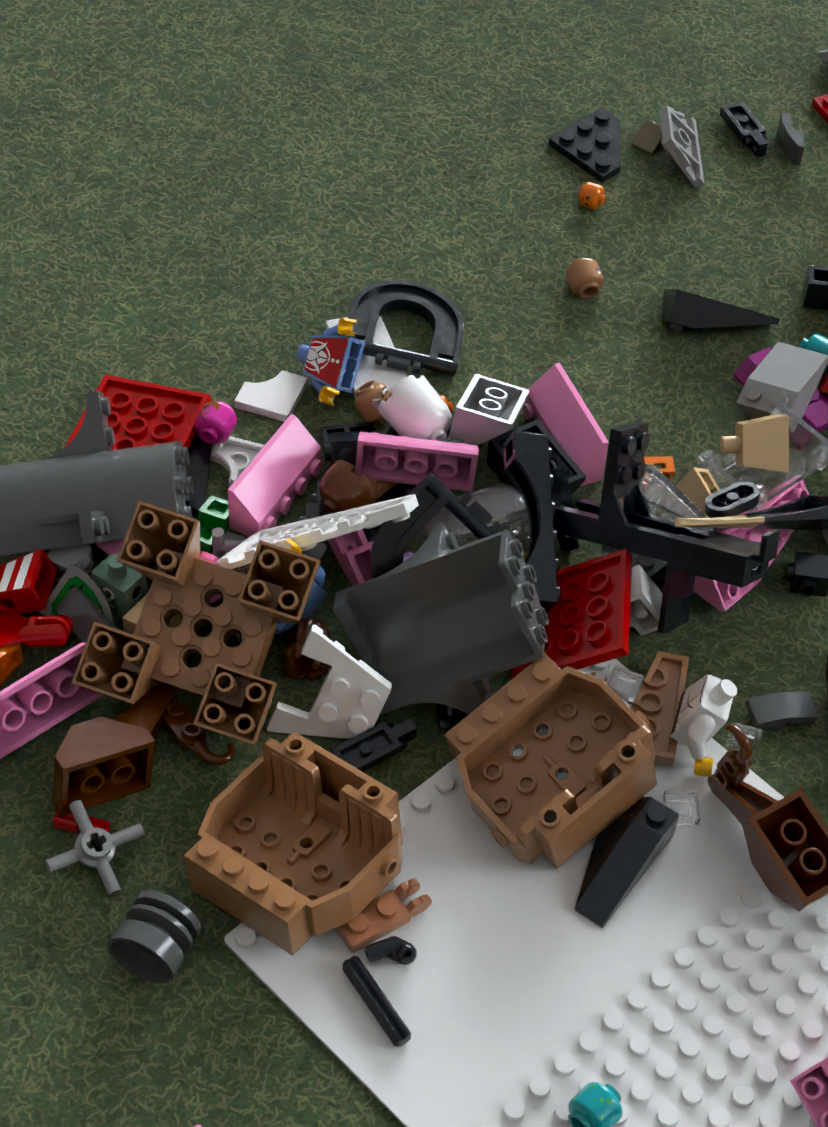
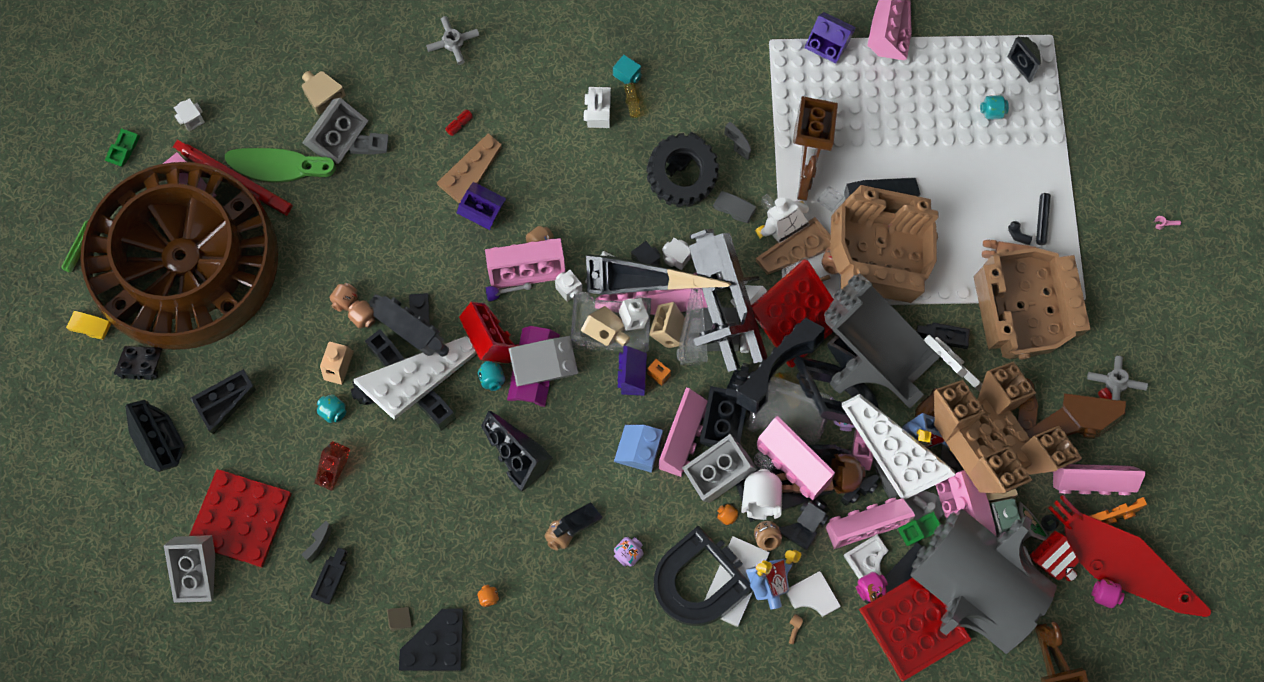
camera: 135 degrees left, 20 degrees up
dark grey slope [55,585,120,644] -> none
dark grey wheel [108,890,201,984] -> none
light grey wing [659,106,704,188] -> none
black plate [705,481,760,518] -> none
none -> black hinge [553,502,603,538]
none -> medium blue slope [614,425,663,473]
none -> lavender head [614,537,643,567]
none -> dark purple slope [617,346,647,396]
none -> white brick [619,298,649,331]
none -> white brick [662,238,692,270]
none -> medium nougat hand [789,614,803,645]

